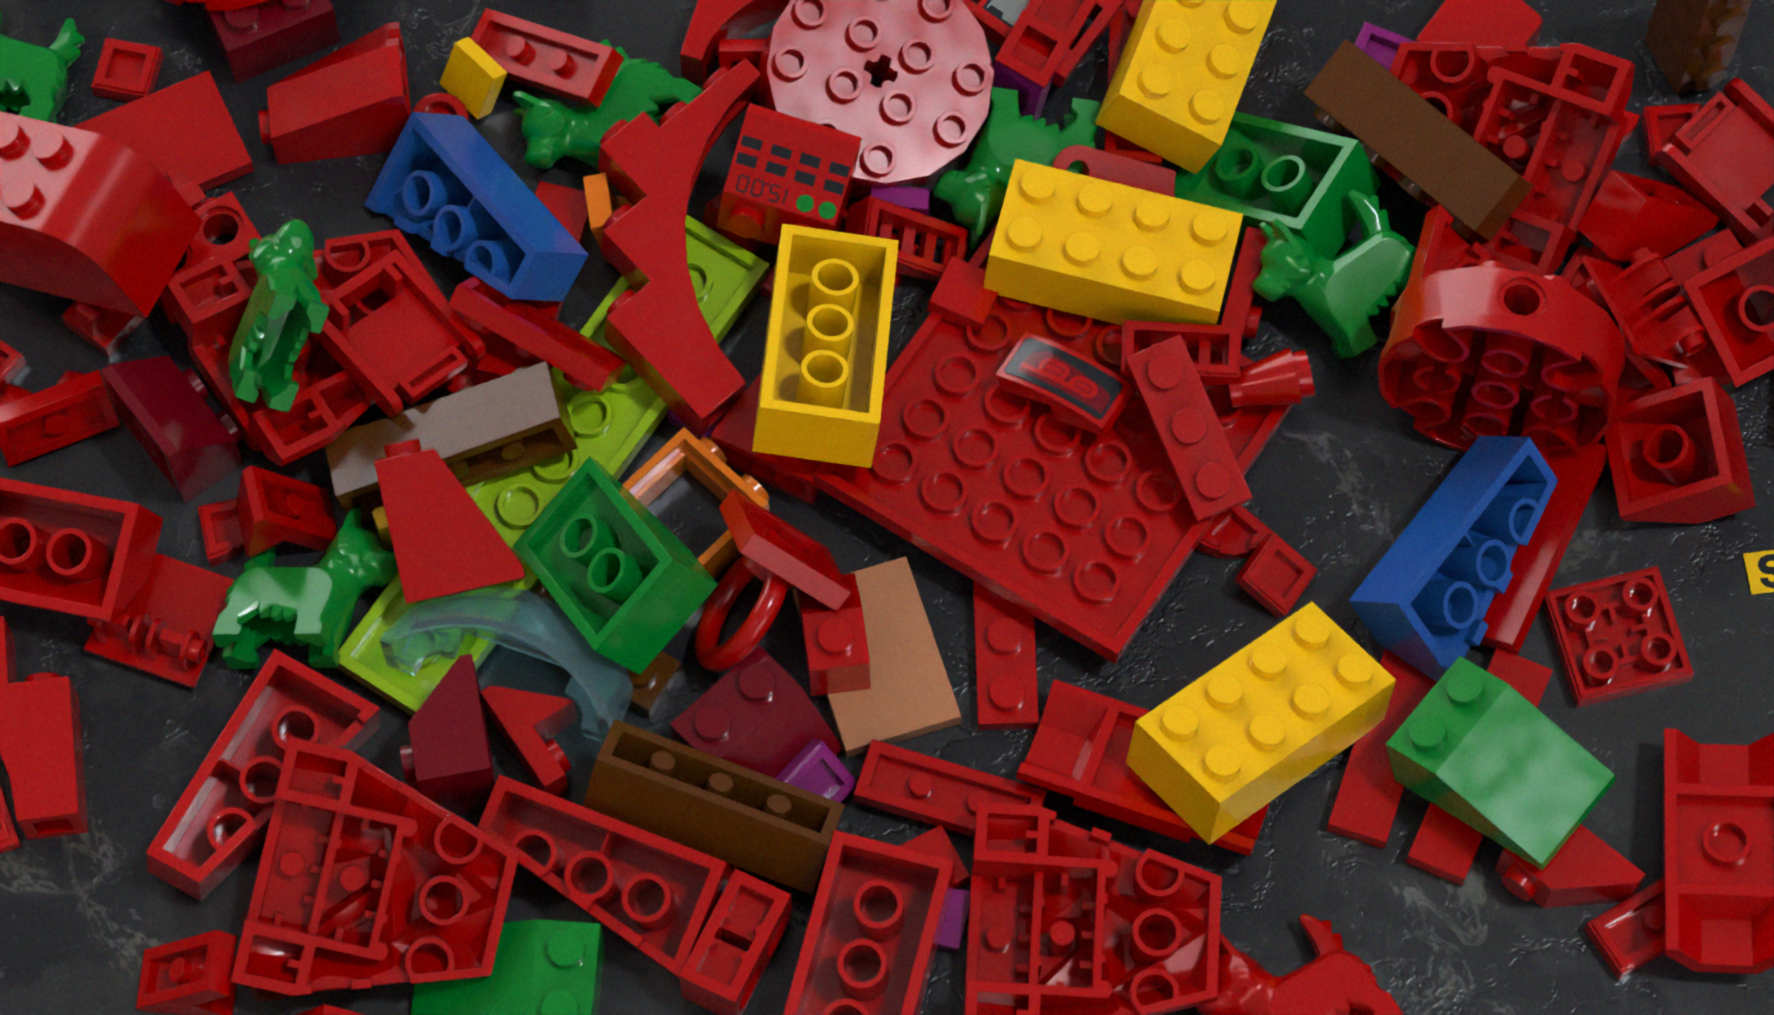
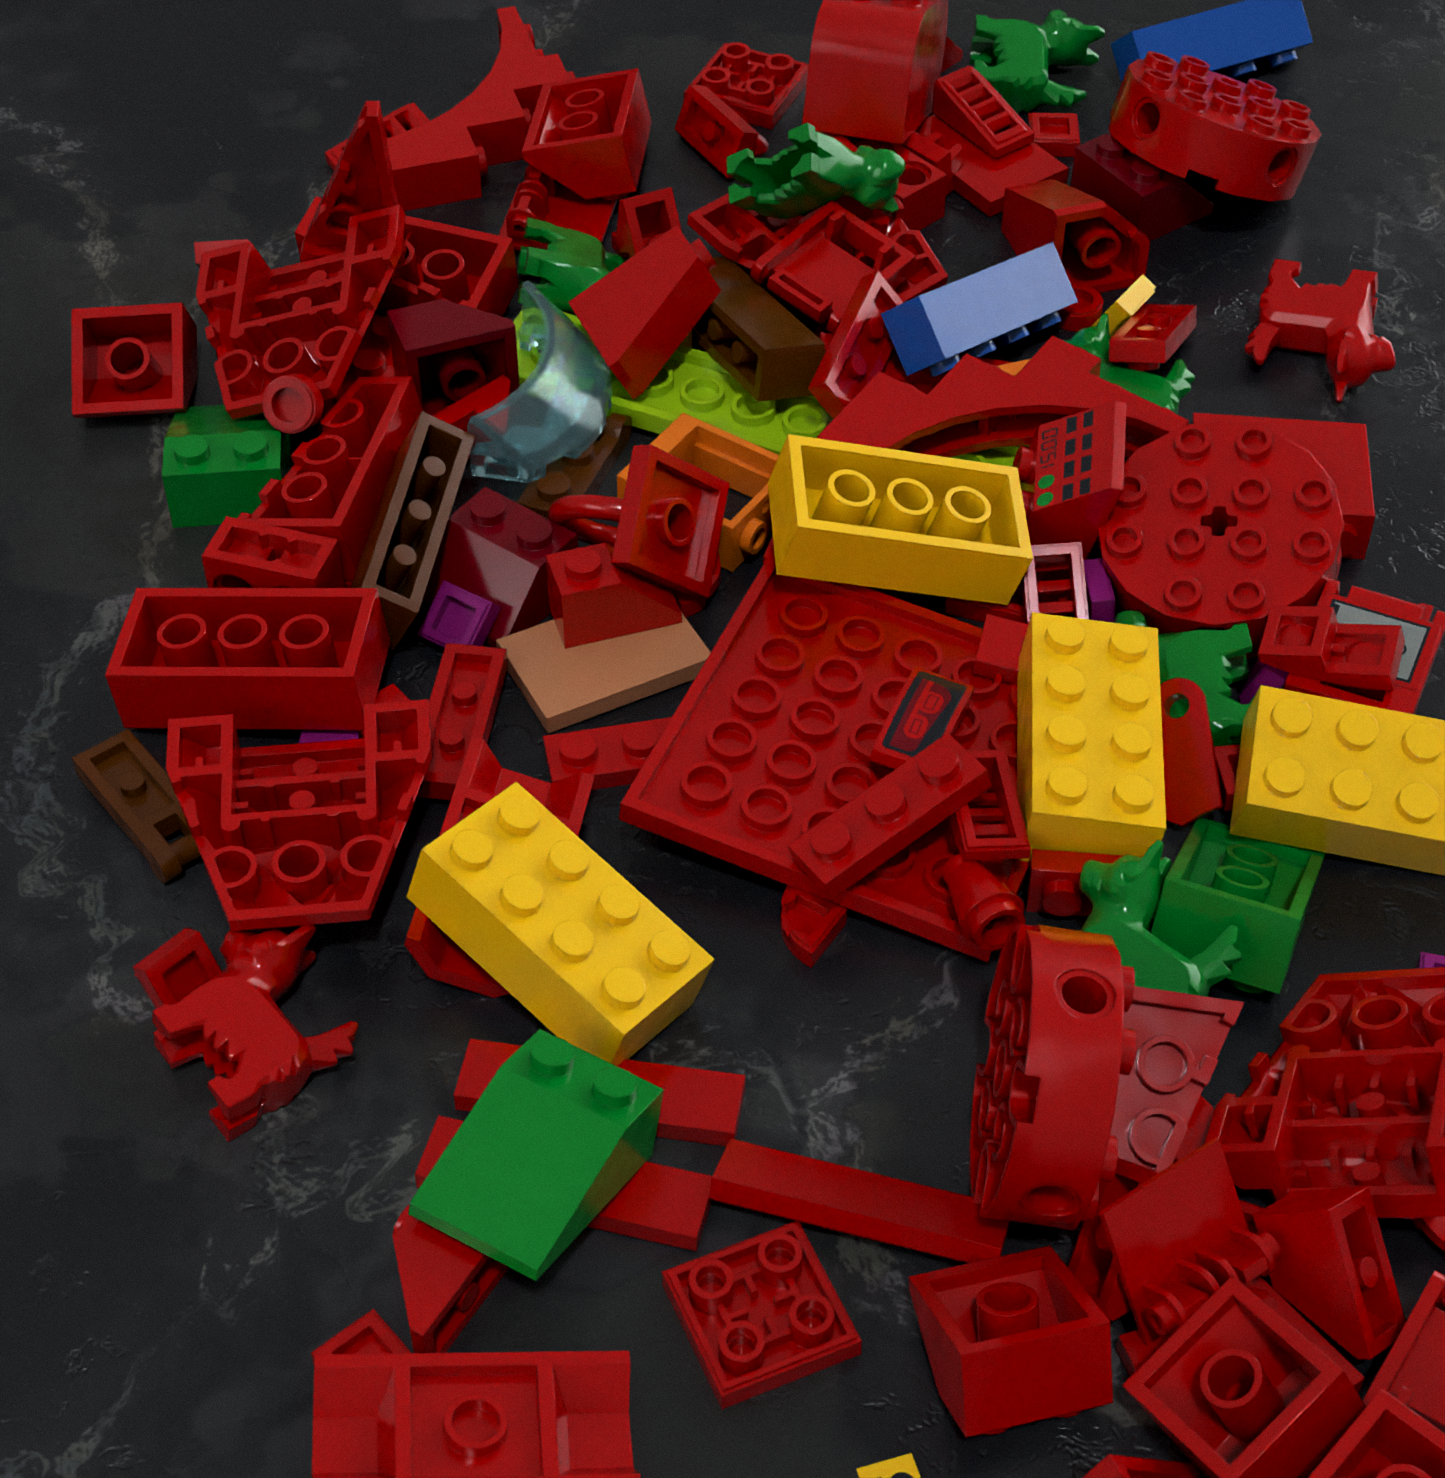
camera: 80 degrees right, 20 degrees down
dark red slope [100,355,243,504] -> none
green slope [513,456,718,675] -> none
red tile [1233,532,1318,618] -> none
reddish brown brick [1303,38,1534,241] -> none
blue wedge [1348,436,1558,682] -> none
none -> red tile [262,373,324,434]
none -> red wing [299,101,406,263]
none -> red slope [932,65,1035,159]

